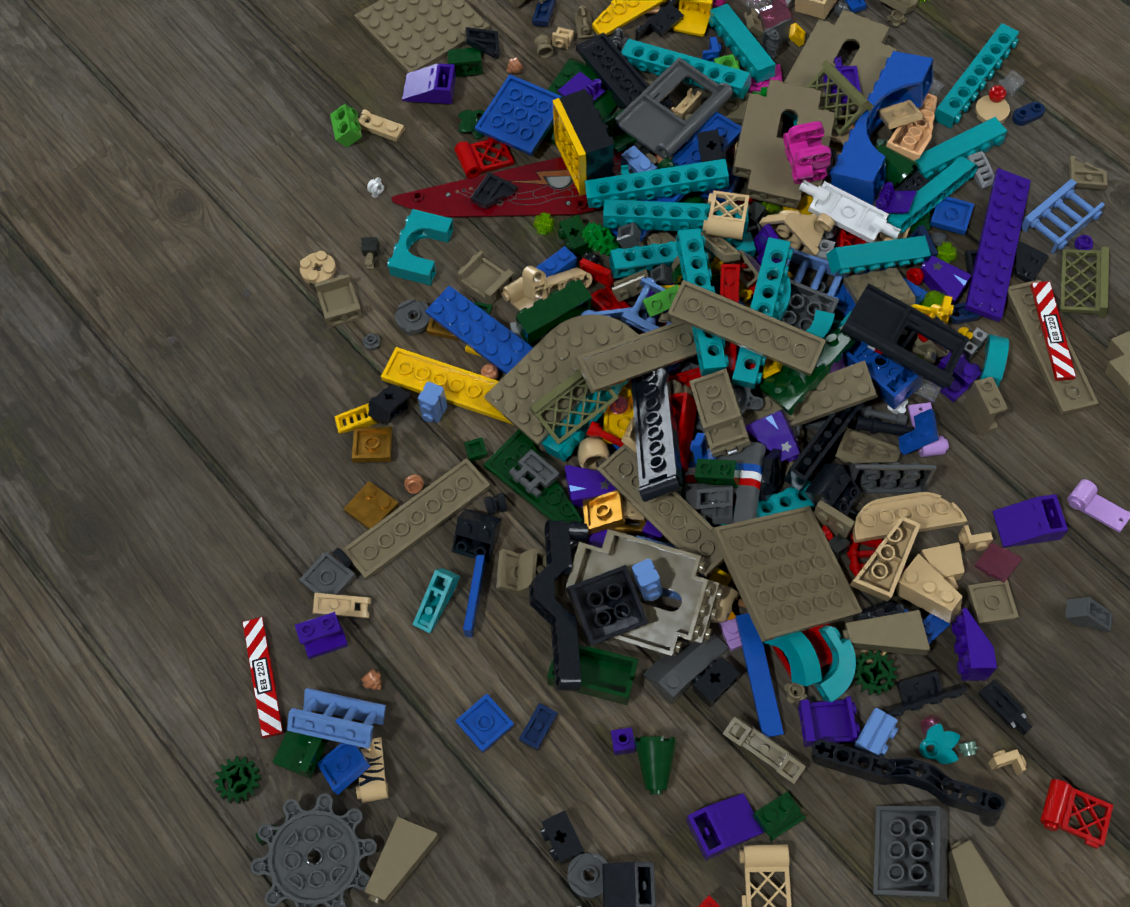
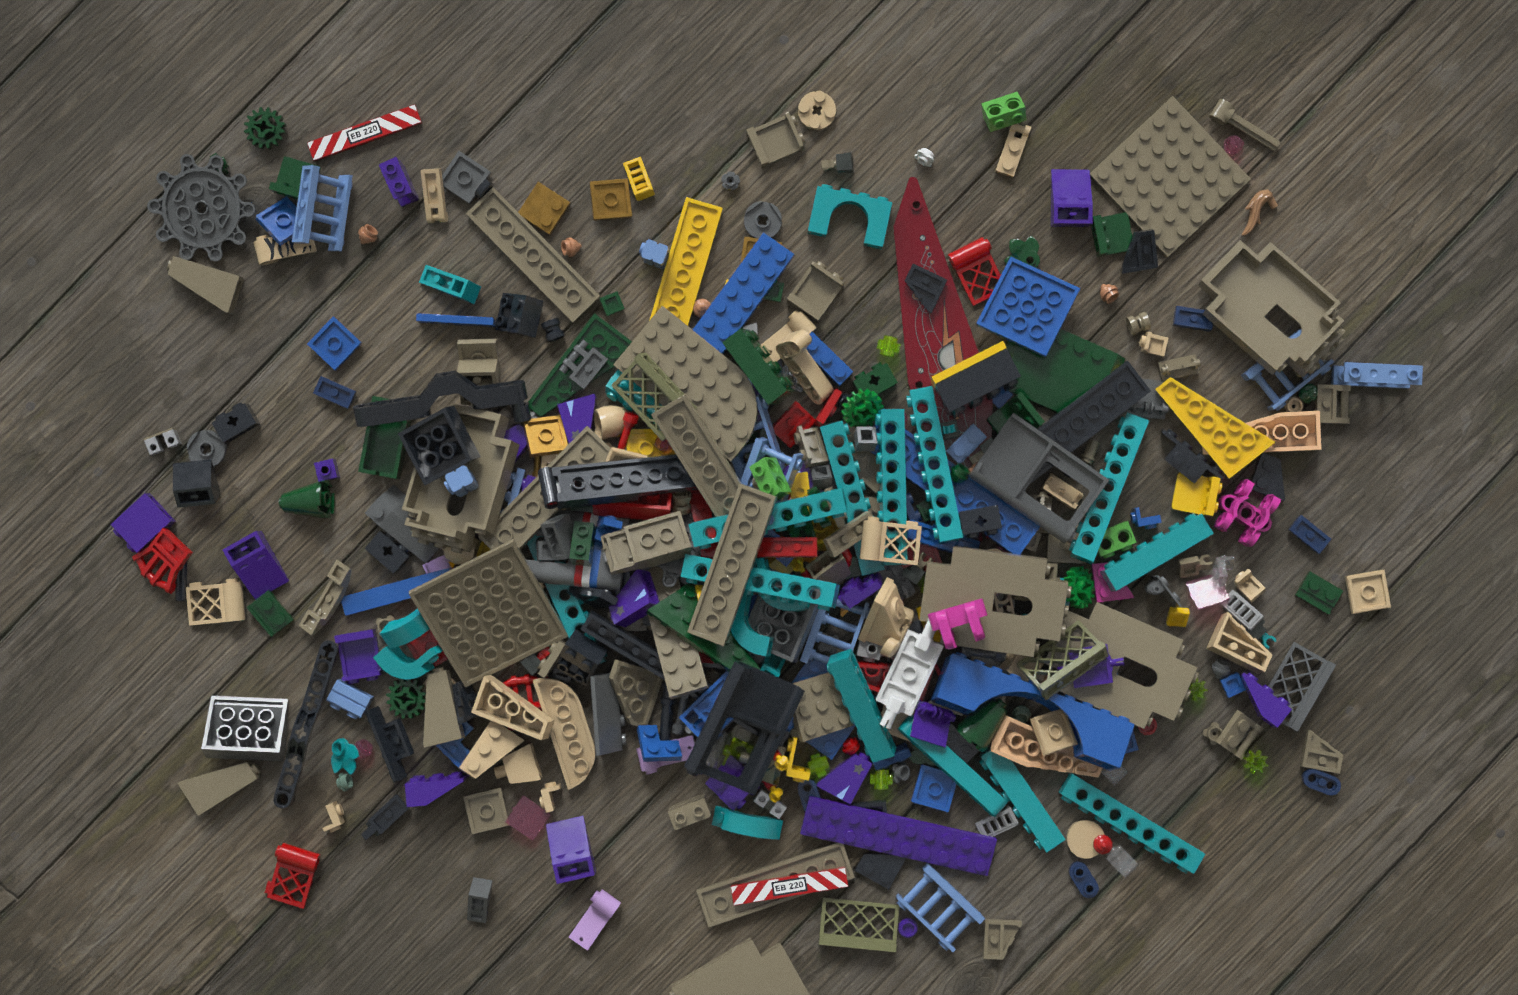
camera: 80 degrees right, 25 degrees up
black brick [368,384,411,426] -> none
dark purple hinge [558,72,605,101] -> none

